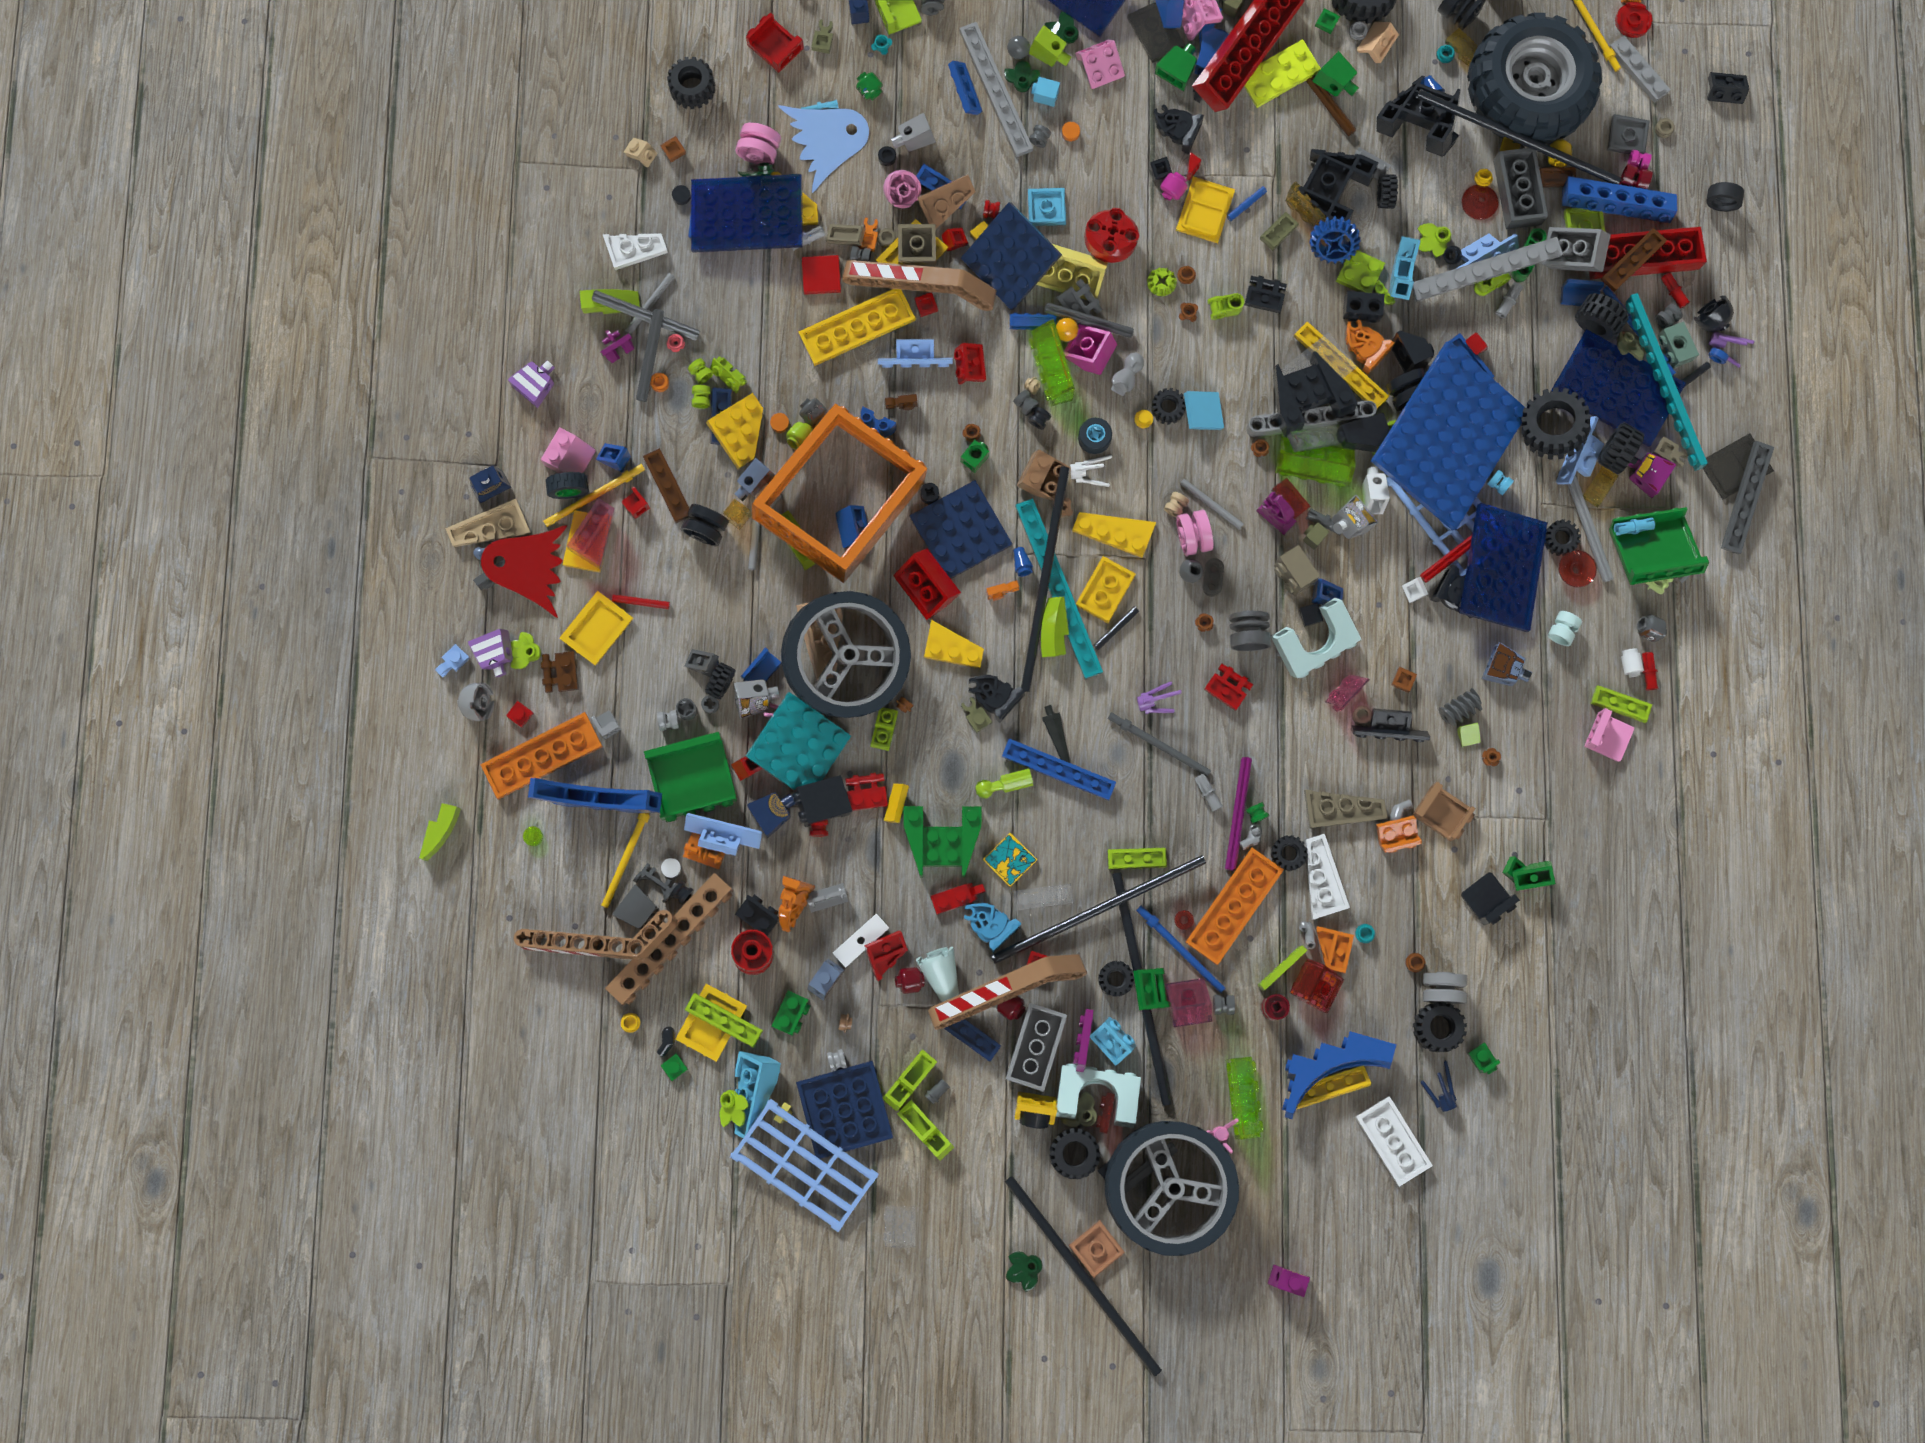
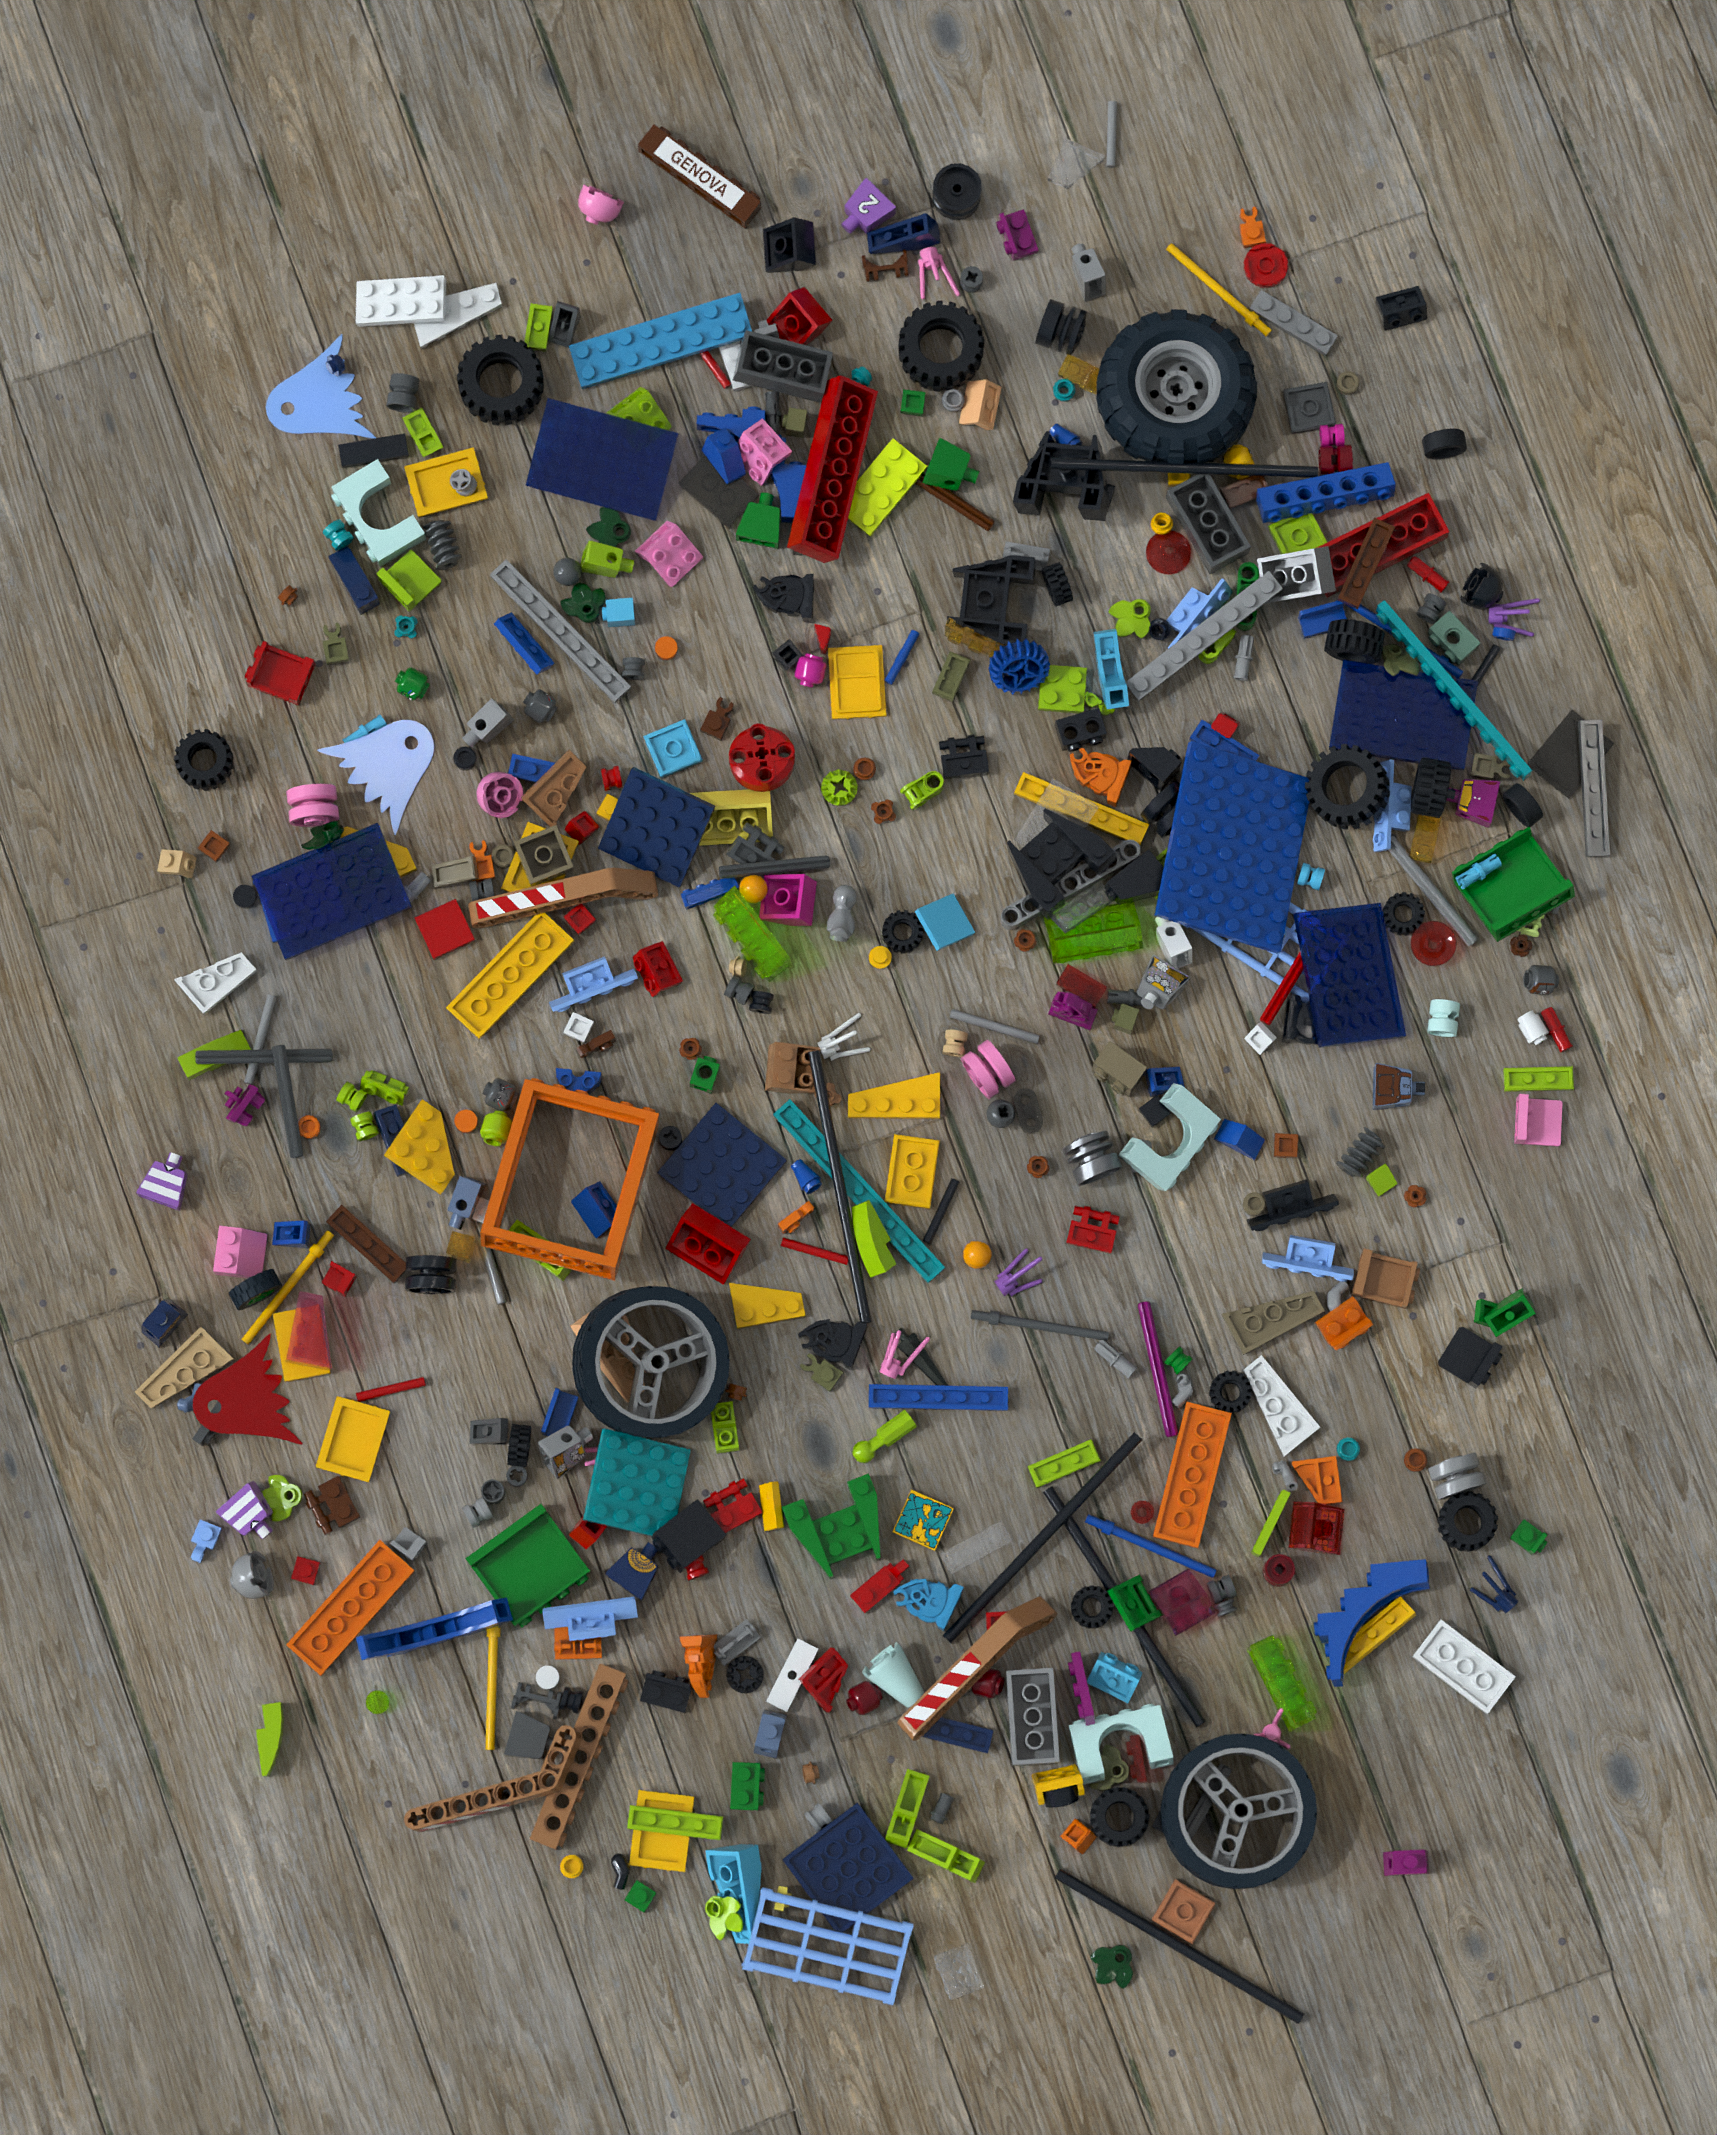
camera: 20 degrees left, 0 degrees up
coral plate [666,334,685,352] -> none
red wheel [731,930,774,975] -> none
black wheel [1078,417,1113,454] -> none
clear pink hinge [1325,675,1370,712] -> none
none -> dark grey head [523,689,558,723]
none -> white plate [563,1012,594,1043]
none -> reddish brown plate [700,697,734,741]
none -> black gear [726,1656,764,1694]
none -> red bar [781,1237,848,1265]
none -> bright pink plant [879,1330,930,1379]
none -> light orange piece [963,1241,992,1269]
none -> orange slope [1060,1819,1096,1854]
none -> blue slope [1214,1119,1265,1160]
none -> dark grey bush [1214,1599,1237,1617]
none -> light blue bracket [1262,1235,1354,1282]
none -> black tyre [1503,783,1543,827]
none -> reddish brown plate [1510,935,1532,957]

